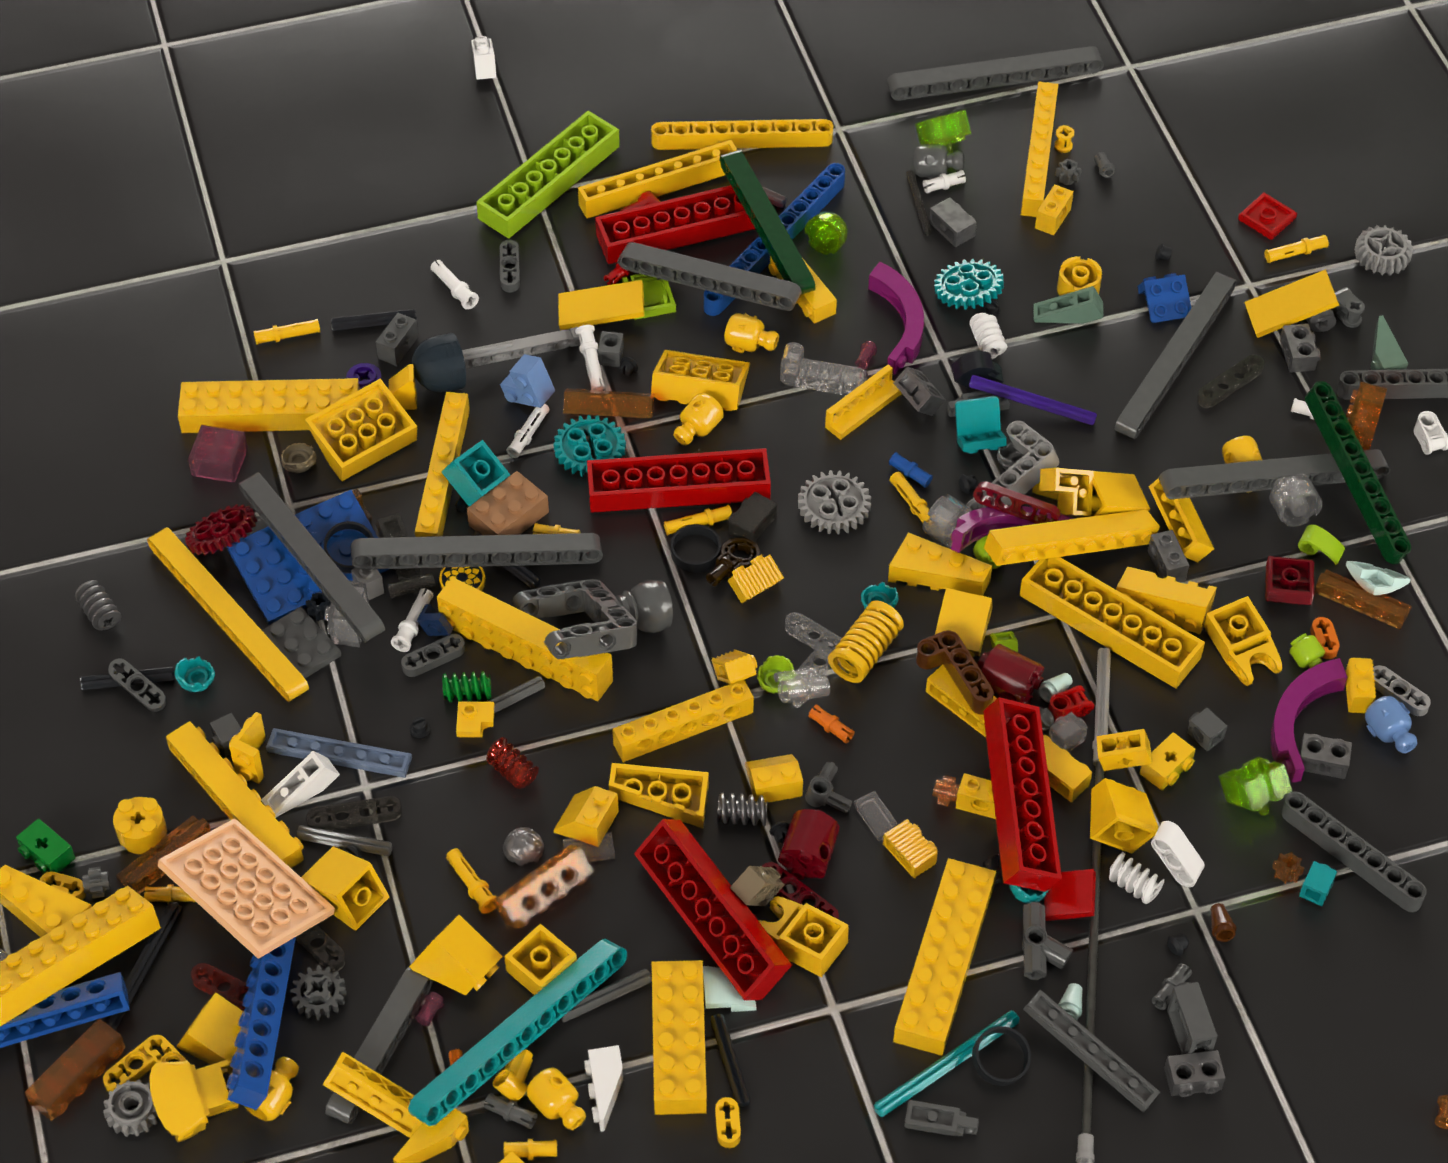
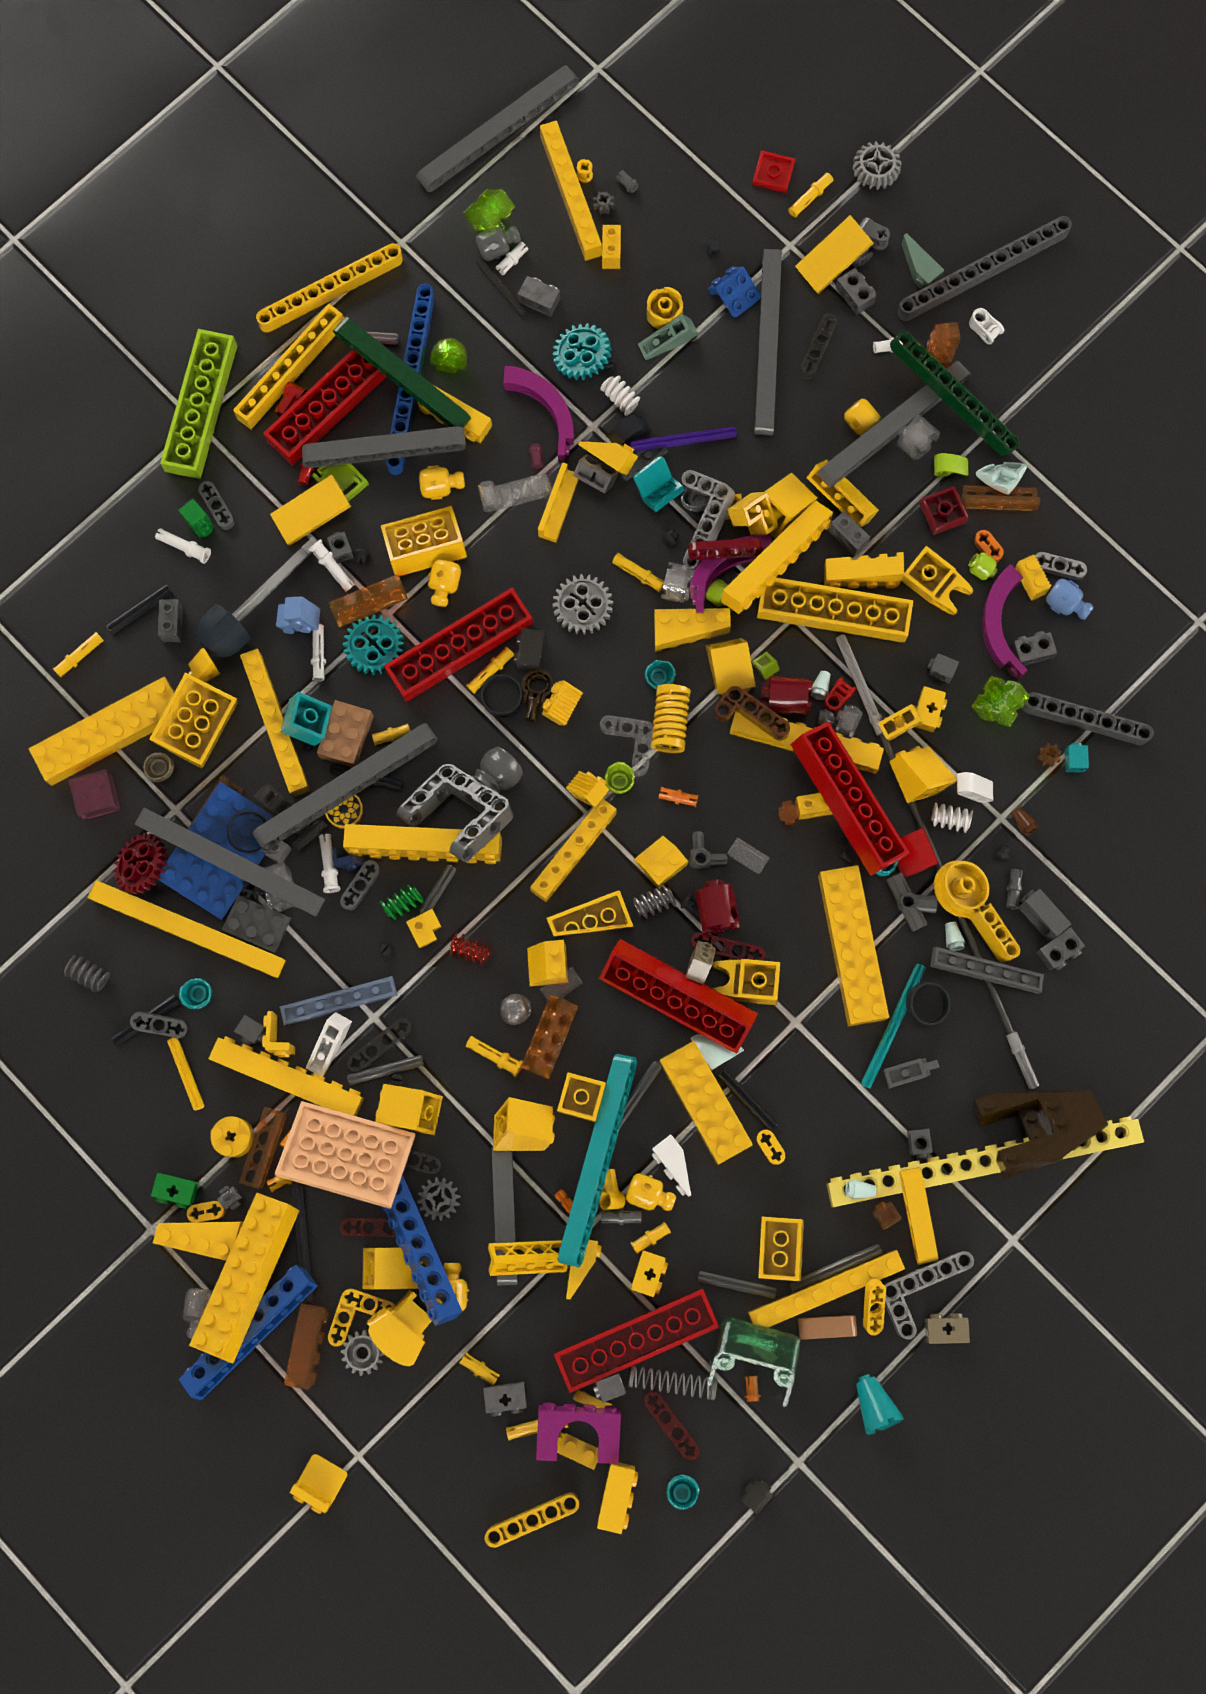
camera: 25 degrees left, 25 degrees up
dark purple gear [346,363,382,389] -> none
clear pink pin [415,992,444,1026] -> none
white slope [471,36,497,79] -> none
clear pin [774,667,830,708] -> none
yellow brick [883,819,938,878] -> none
blue pin [889,452,933,488] -> none
none -> yellow axle [167,1037,204,1111]
none -> green brick [178,499,214,539]
none -> yellow slope [578,441,638,476]
none -> yellow beam [934,861,1020,963]

